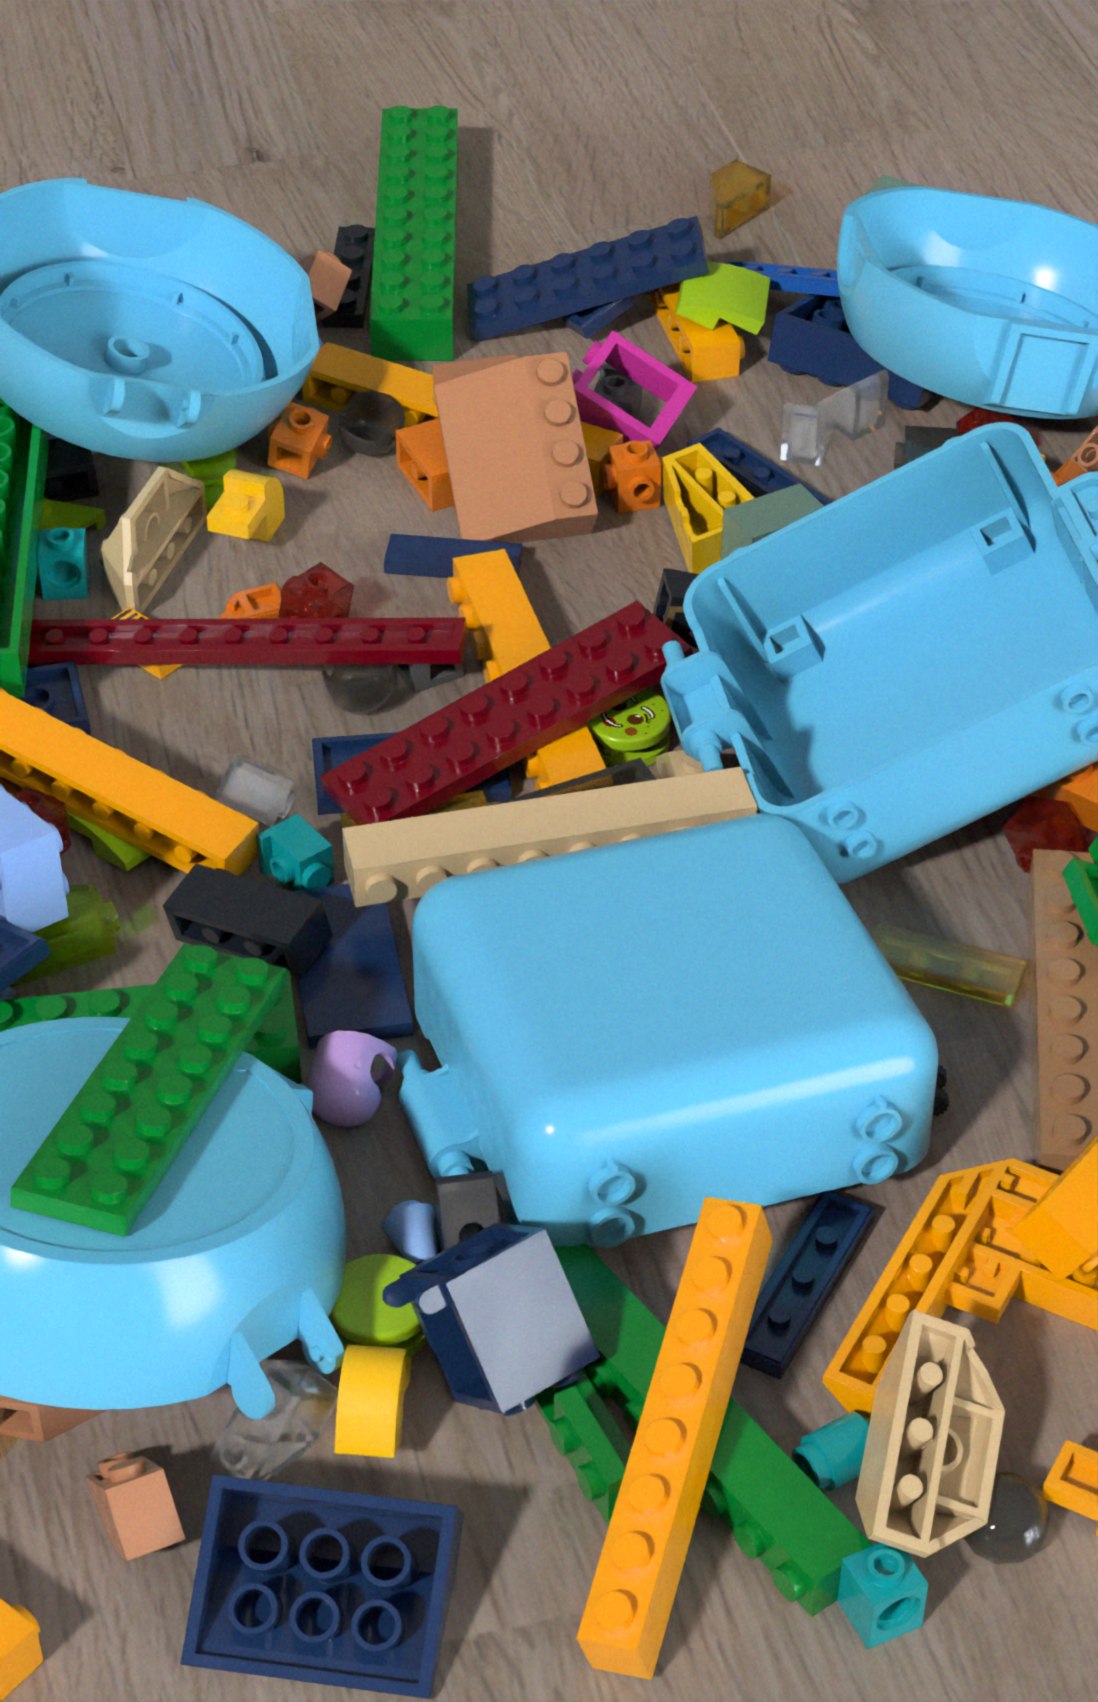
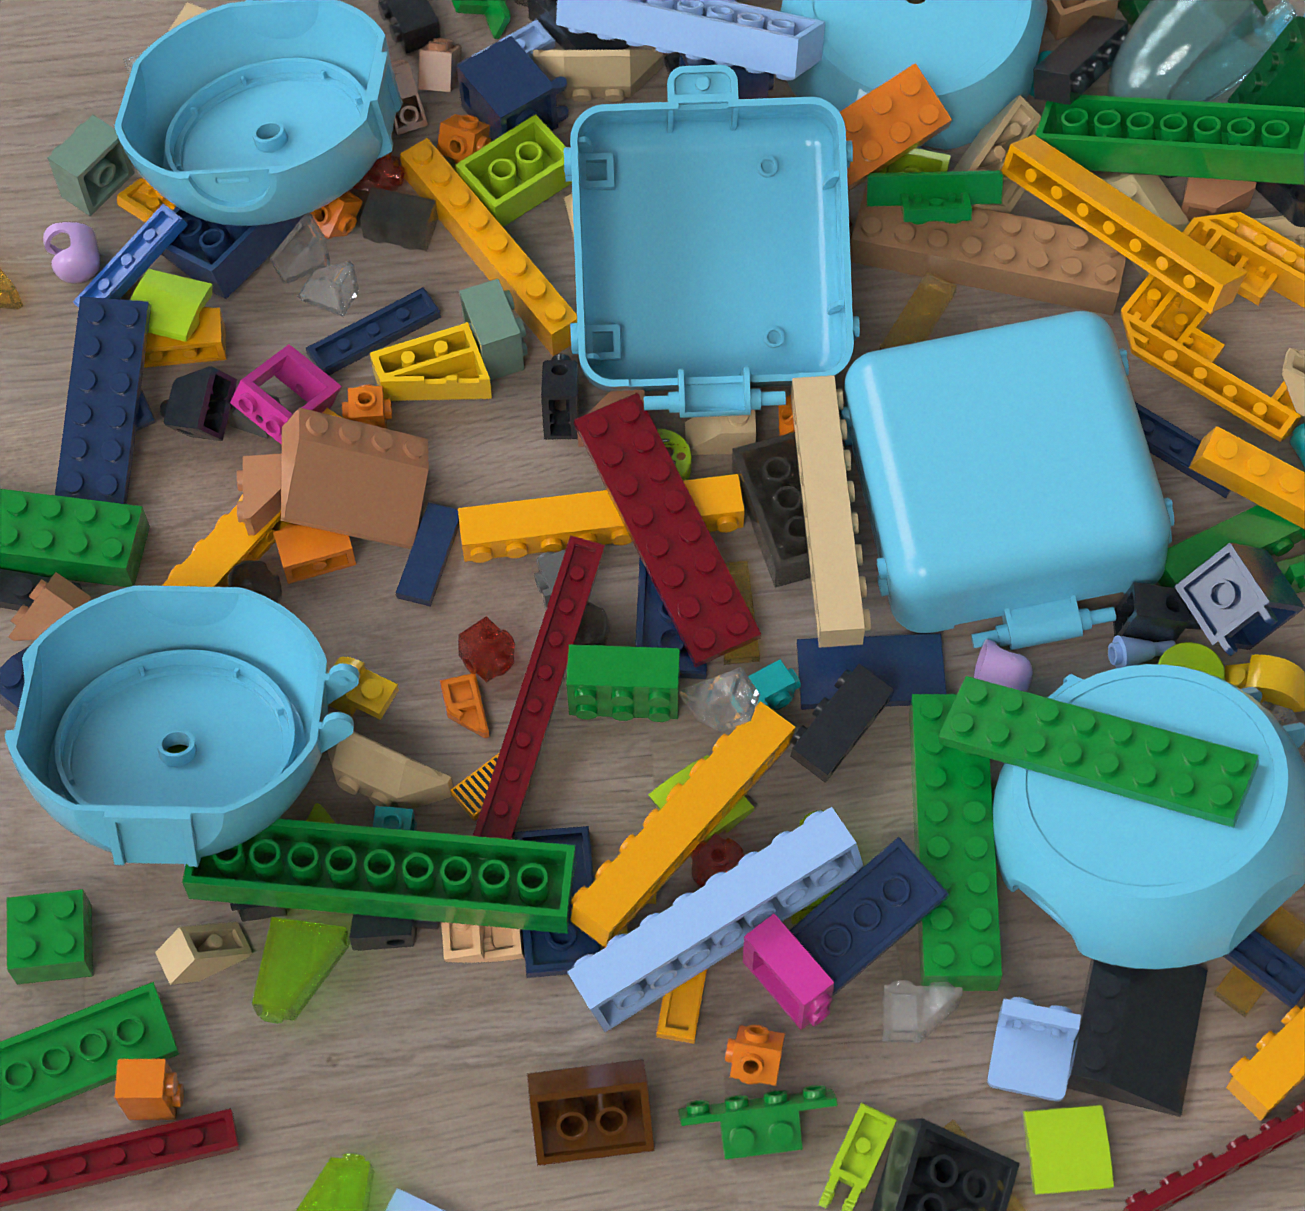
camera: 80 degrees left, 20 degrees up
none -> lavender helmet [43,222,100,284]
none -> black torso [160,366,237,441]
none -> orange brick [305,191,363,239]
none -> green brick [566,644,680,722]

